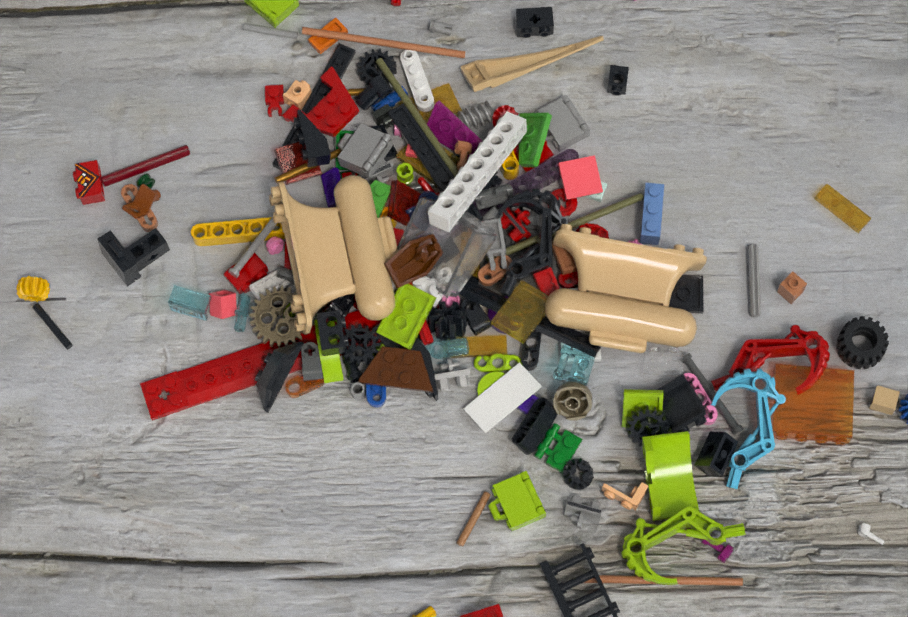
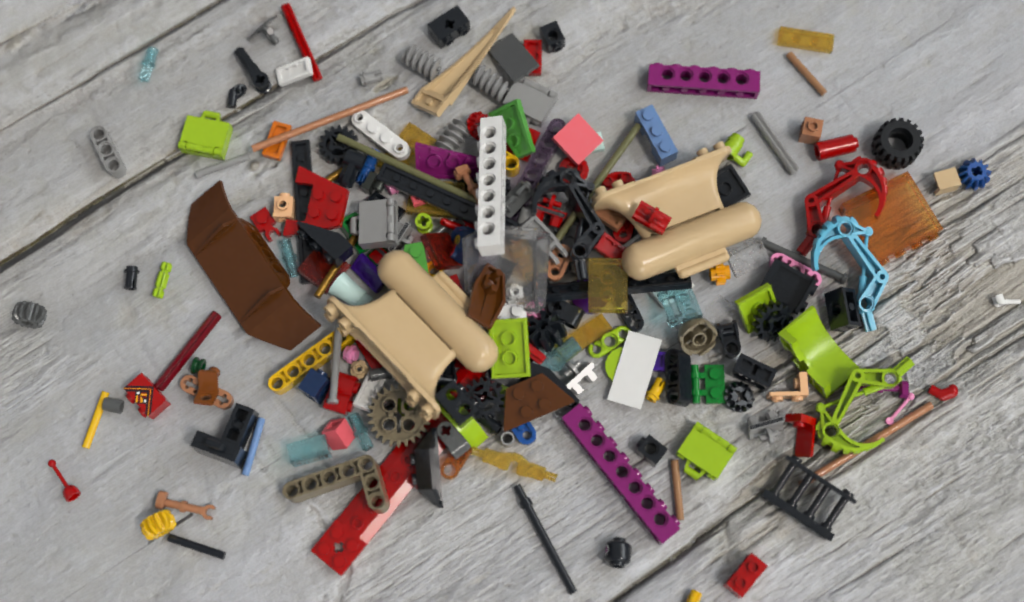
camera: 30 degrees left, 5 degrees up
none -> dark grey gear [12,301,47,329]
none -> yellow bar [82,391,110,449]
none -> dark grey hinge [102,397,124,414]
none -> black pin [124,266,140,290]
none -> lime axle [152,262,172,299]
none -> nougat piece [155,491,216,520]
none -> reddish brown piece [187,180,321,351]
none -> medium blue bar [241,417,265,476]
none -> clear light blue pin [279,238,301,278]
none -> dark tan beam [282,455,390,514]
none -> dark blue brick [298,368,331,405]
none -> light aqua plant [328,272,374,306]
none -> tan plate [350,360,369,379]
none -> light grey piece [401,44,441,80]
none -> clear yellow piece [471,446,558,482]
none -> light grey piece [472,64,511,103]
none -> dark grey piece [489,33,539,83]
none -> black bar [513,484,577,595]
none -> red plate [524,40,542,76]
none -> magenta brick [561,404,681,545]
none -> black head [604,537,632,568]
none -> red hips [632,200,672,235]
none -> black brick [636,434,668,467]
none -> yellow pin [645,377,665,403]
none -> magenta brick [647,63,761,99]
none -> light orange gear [709,263,731,286]
none -> black piece [716,320,741,359]
none -> lime piece [724,133,753,167]
none -> black brick [730,353,777,392]
none -> red bracket [785,413,816,458]
none -> medium nougat bar [786,51,828,96]
none -> red brick [814,134,859,161]
none -> bright pink hinge [885,393,915,425]
none -> red arm [927,384,958,401]

